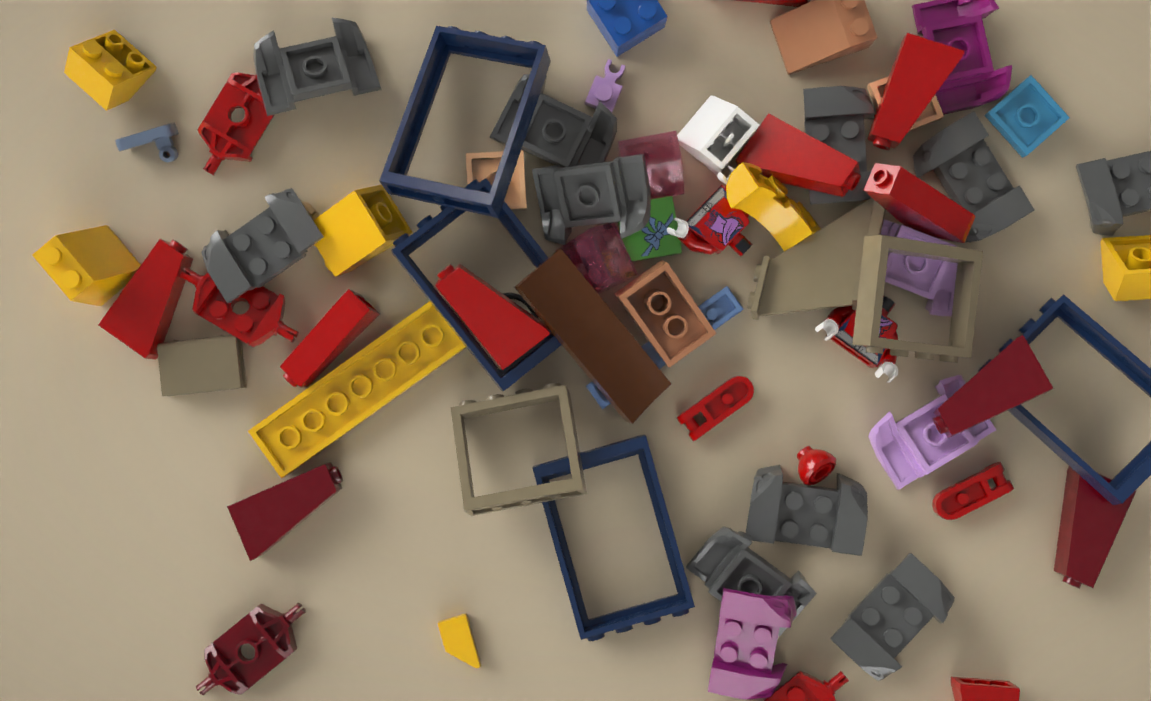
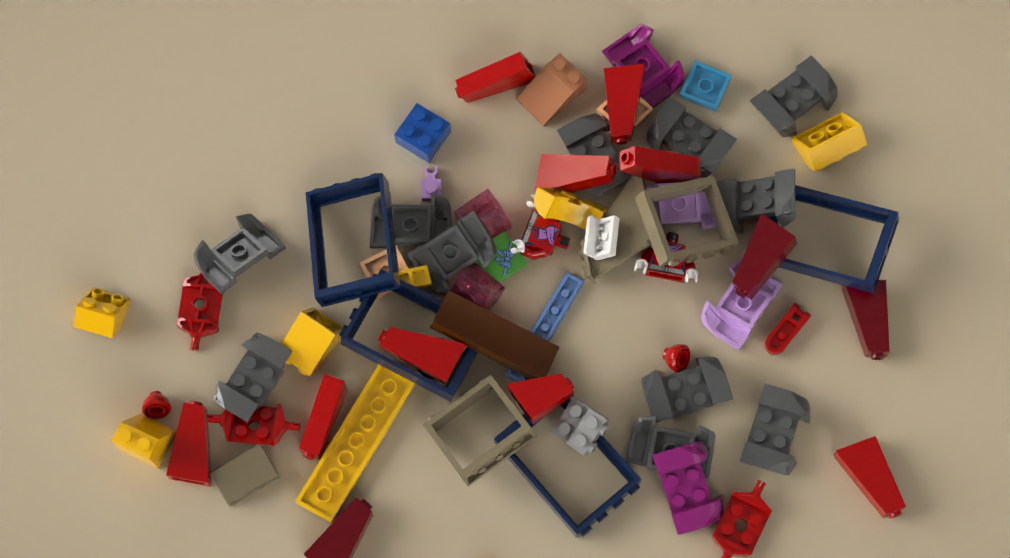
camera: 20 degrees left, 15 degrees down
sand blue piece [115,123,179,162] -> none
nougat slope [614,260,717,368] -> none
white slope [674,95,760,175] -> none
red plate [676,376,754,441] -> none
none -> red brick [142,391,171,419]
none -> yellow tile [399,265,432,289]
none -> red slope [508,374,575,424]
none -> light grey plate [551,397,610,455]
none -> white bracket [583,215,620,261]
none -> dark grey piece [717,169,796,233]

